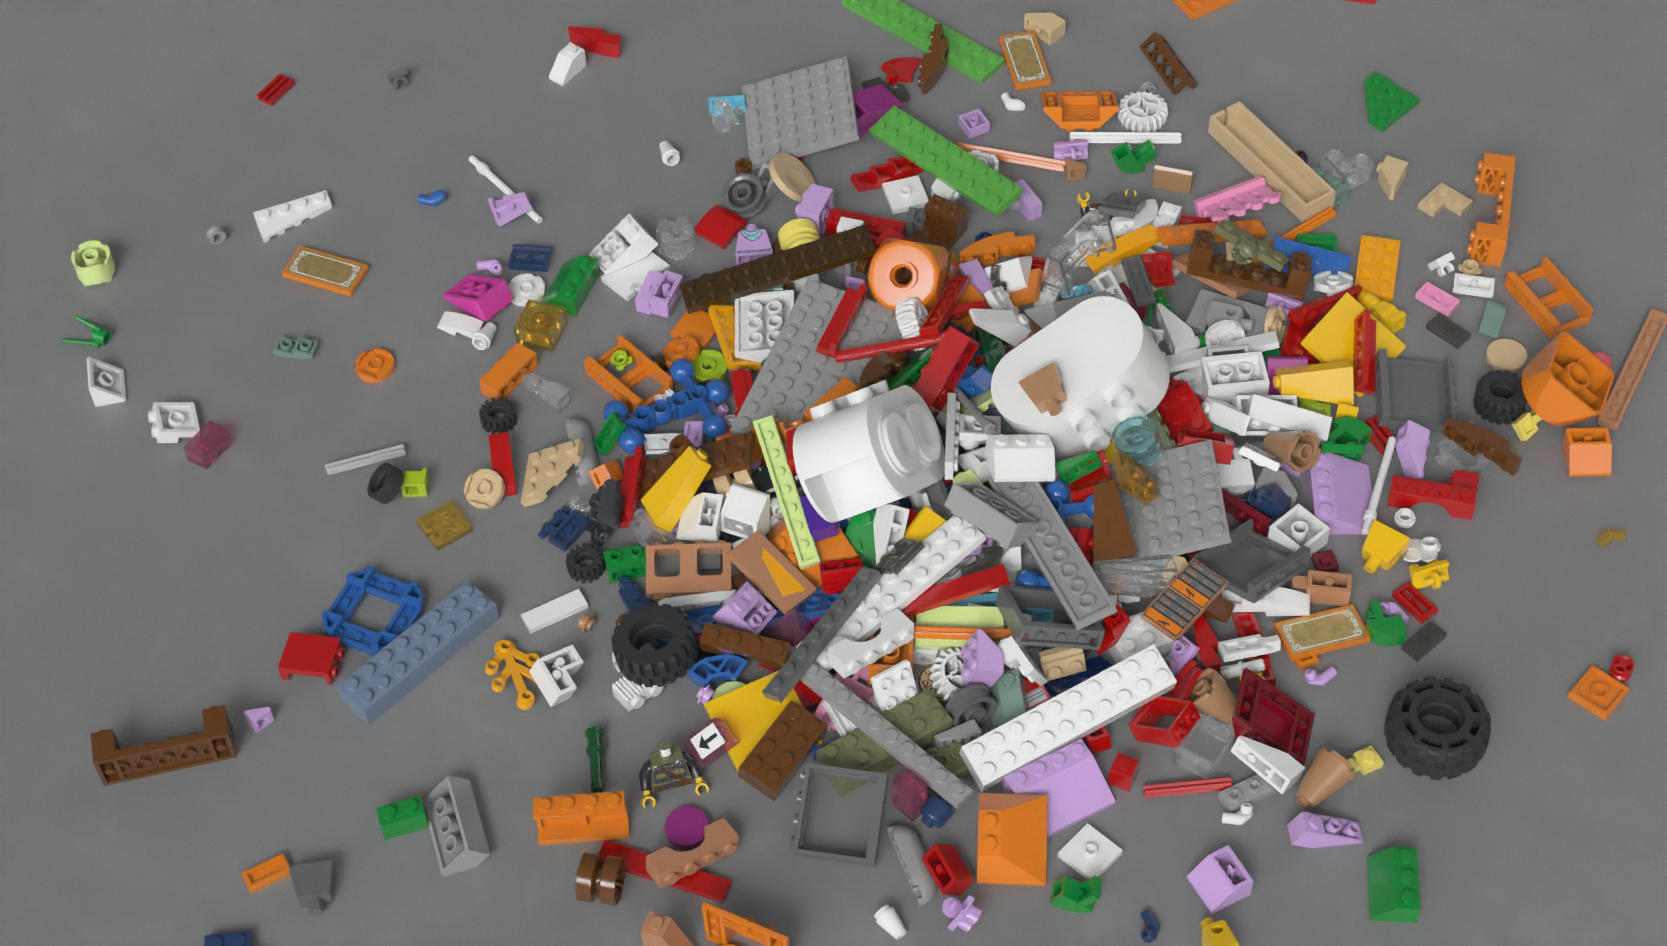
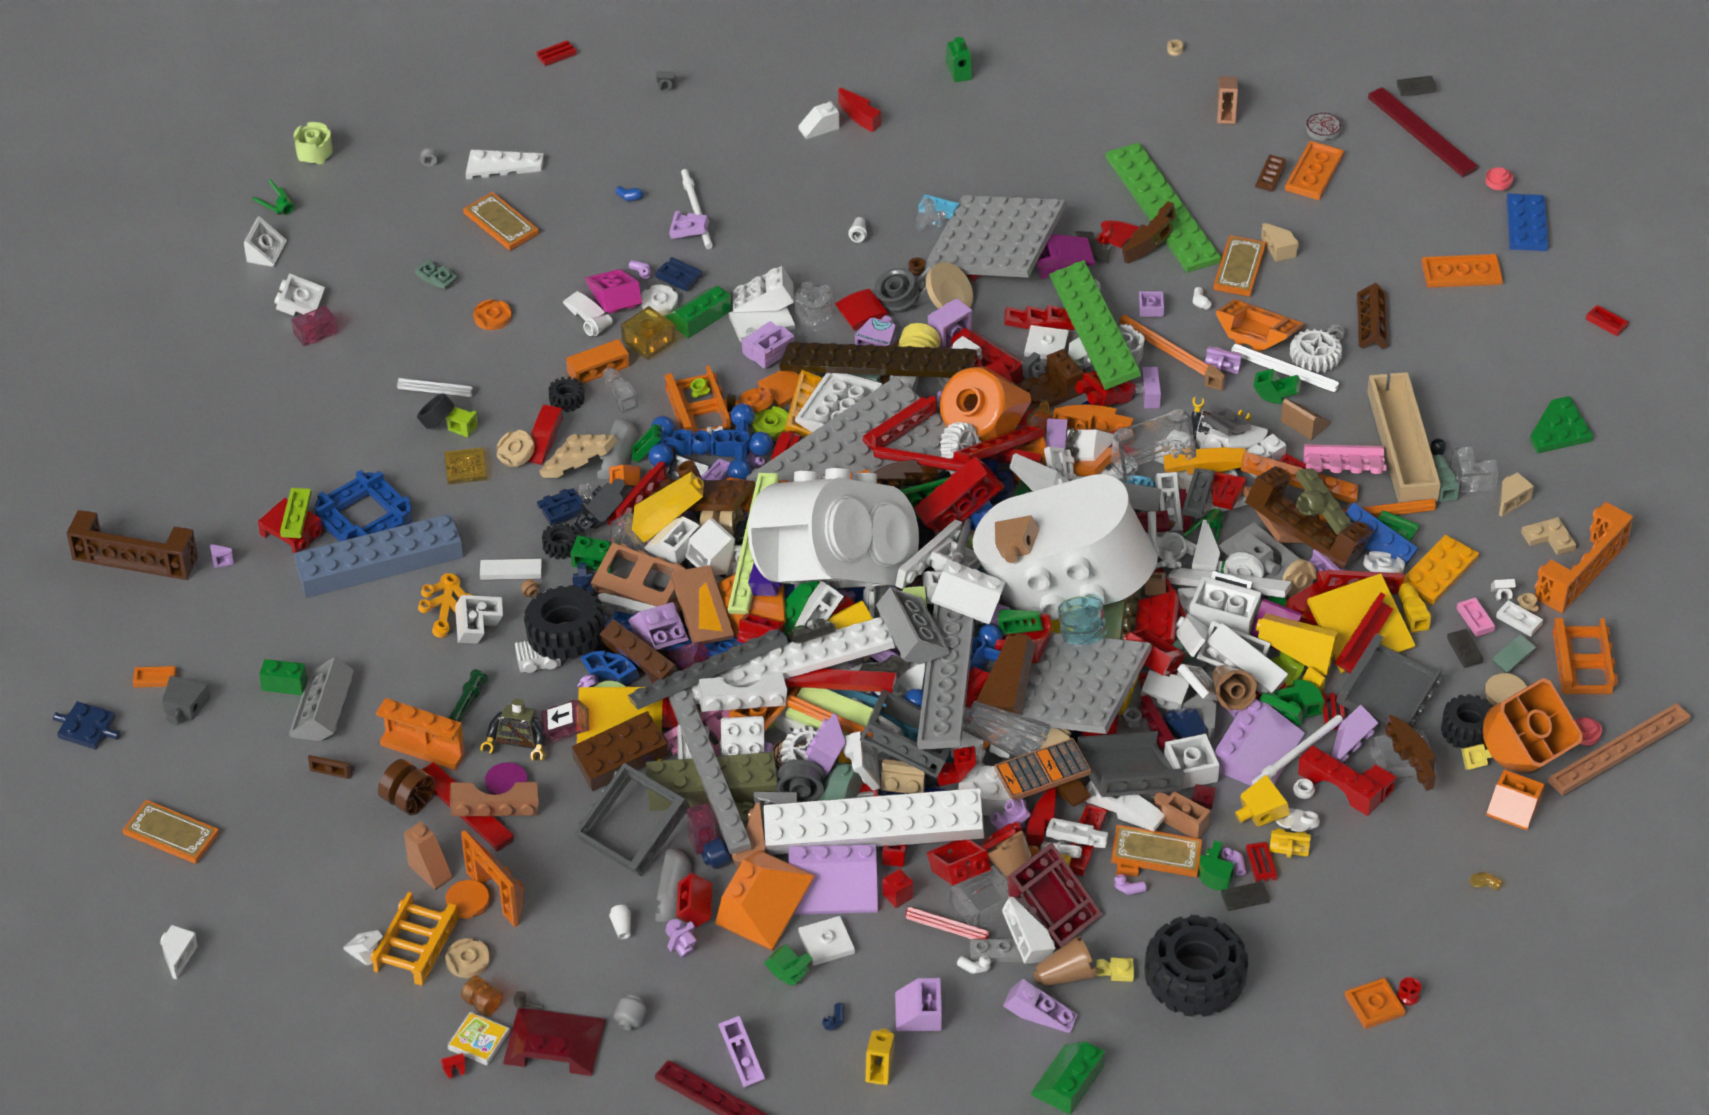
camera: 25 degrees right, 5 degrees down
pearl gold plate [1112,450,1158,505] -> none
none -> lime plate [280,488,312,538]
none -> reddish brown slope [308,755,355,779]
none -> nougat slope [732,802,768,868]
none -> red hips [1075,371,1136,406]

